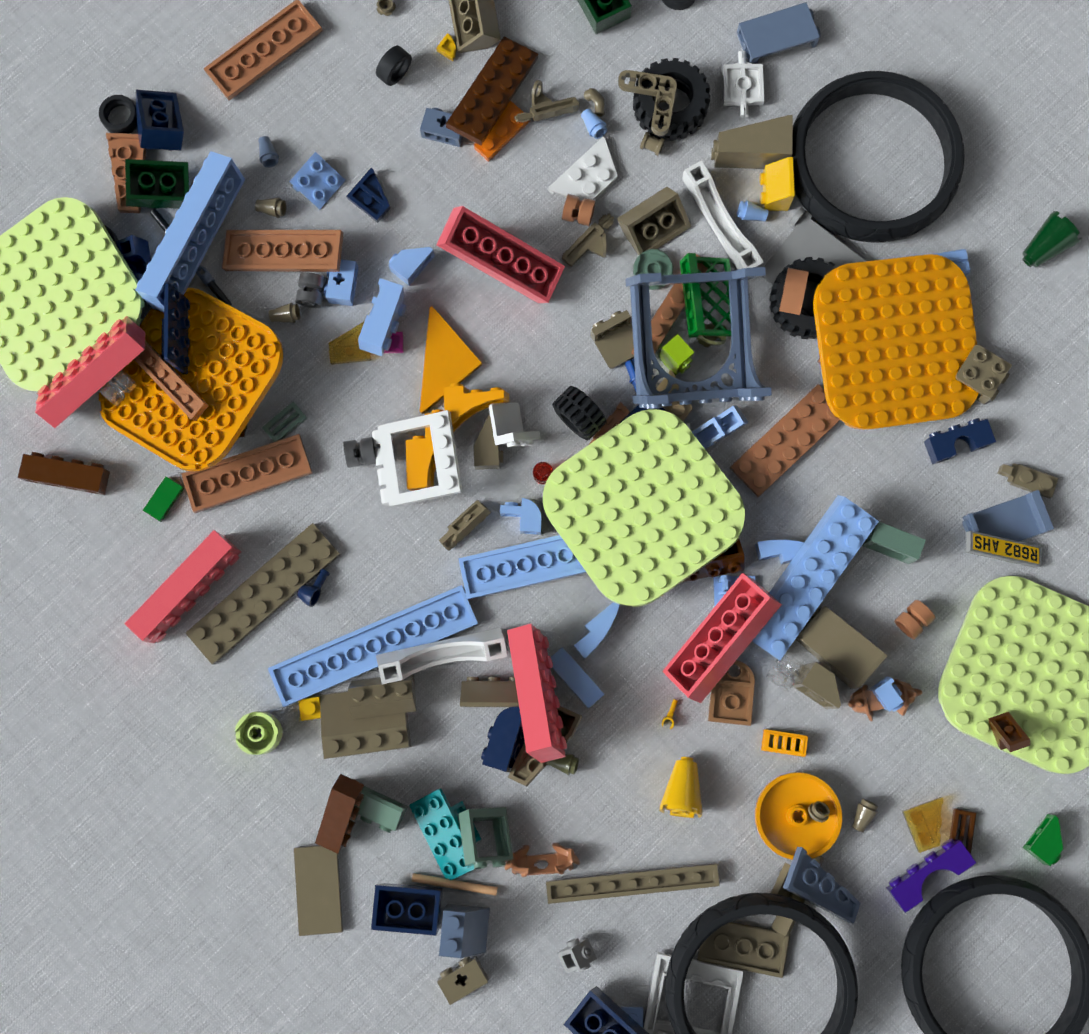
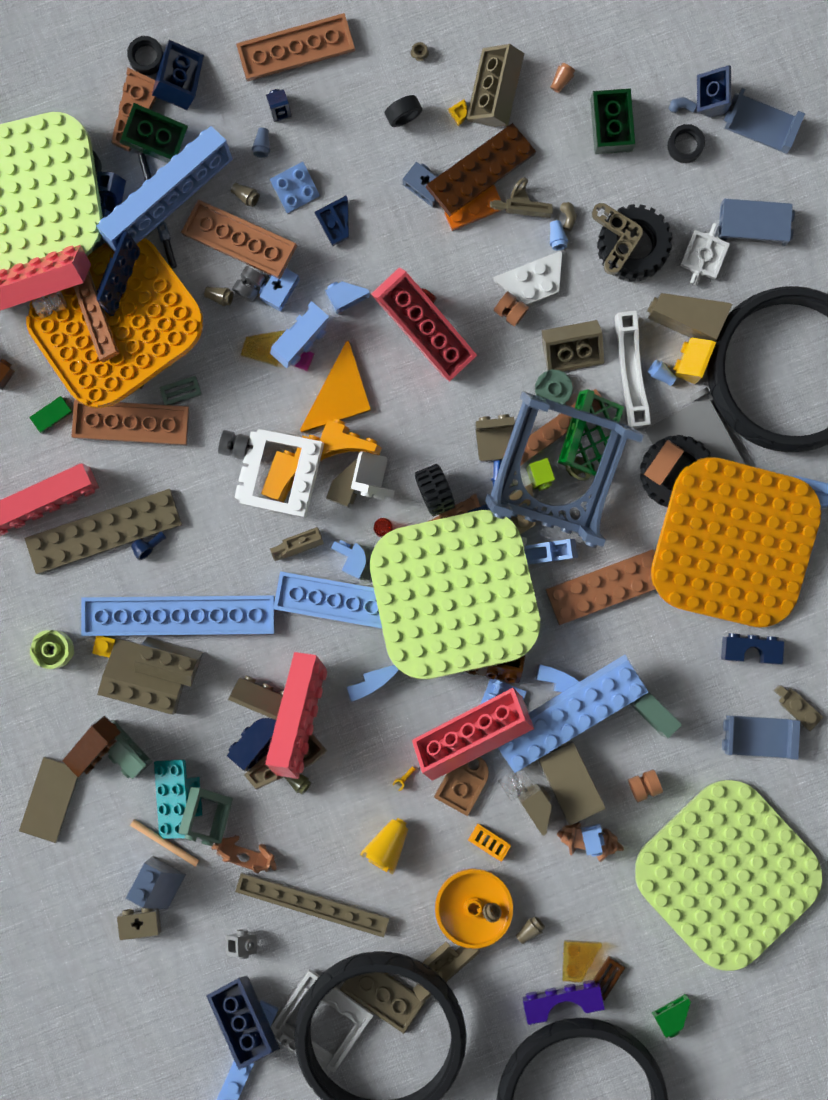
camera: 20 degrees right, 5 degrees up
dark blue brick [371,883,442,936] -> none
white arch [376,628,507,685] -> none
light blue slope [551,647,604,708] -> none
dark tan piece [562,213,614,267] -> none
dark tan bush [640,132,665,156] -> none
sand blue wing [783,847,861,924] -> none
dark tan bracket [956,345,1012,404] -> none
tile [966,531,1041,568] -> none
reddish brown slope [988,712,1030,752] -> none
none -> dark blue slope [266,89,292,122]

